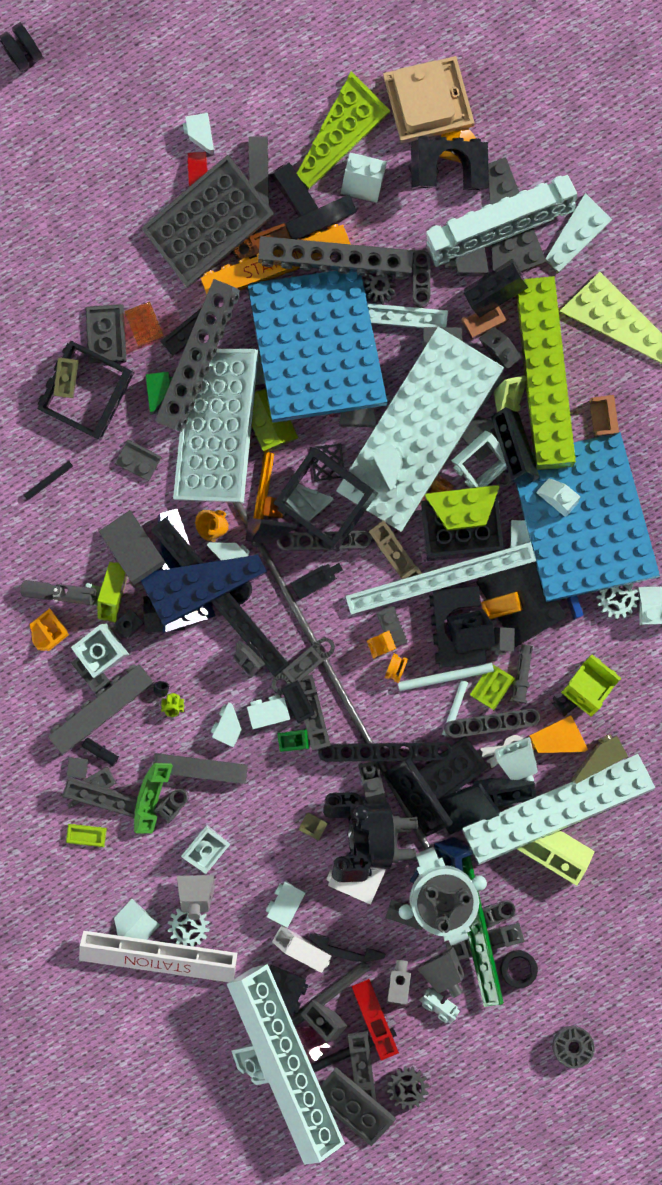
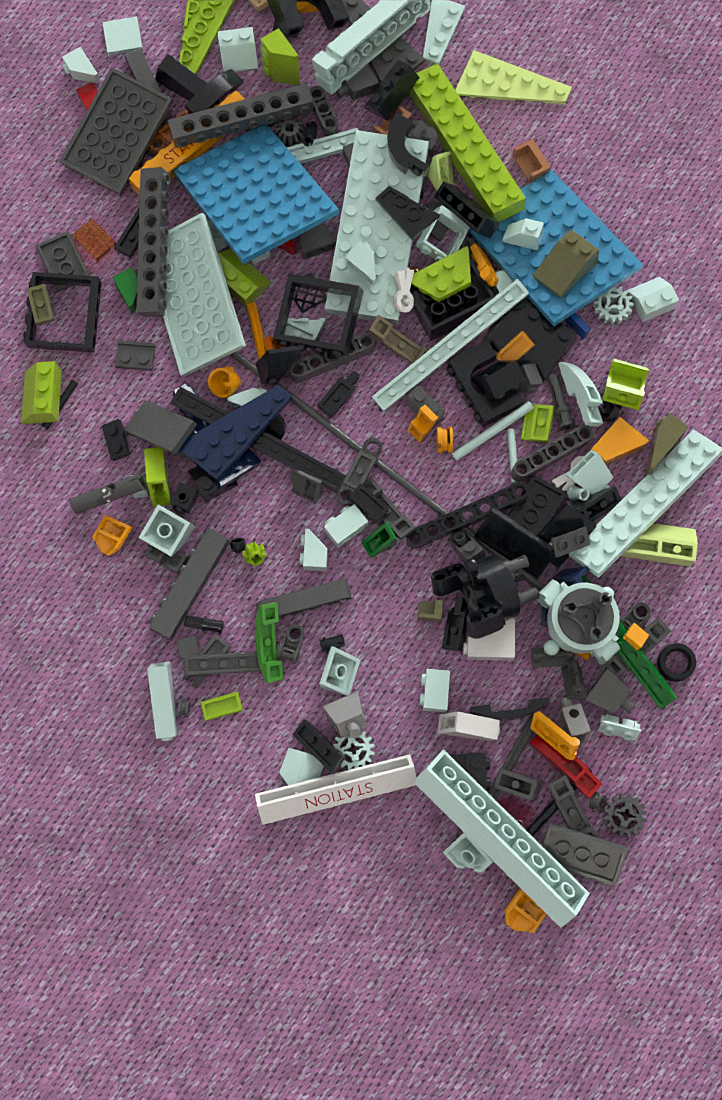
camera: 25 degrees left, 10 degrees down
none -> lime slope [21,361,62,424]
none -> light aqua tile [102,16,143,56]
none -> black plate [102,419,131,461]
none -> light aqua slope [147,661,177,741]
none -> dark grey bush [178,699,191,718]
none -> lime slope [260,28,300,85]
none -> black plate [292,719,346,773]
none -> black pin [302,121,318,146]
none -> black pin [319,634,345,652]
none -> black wing [375,186,440,241]
none -> black arch [387,113,429,177]
none -> white piece [394,268,414,312]
none -> black hinge [442,597,469,652]
none -> light orange hinge [470,243,499,287]
none -> light orange slope [504,888,547,933]
none -> light orange plate [530,711,580,760]
none -> olive slope [533,229,599,298]
none -> dark grey hinge [548,527,590,558]
none -> light aqua slope [558,362,603,427]
none -> dark grey hinge [562,659,587,699]
none -> light aqua pin [567,485,590,501]
none -> dark grey bush [589,792,607,812]
none -> light orange tile [623,623,649,650]

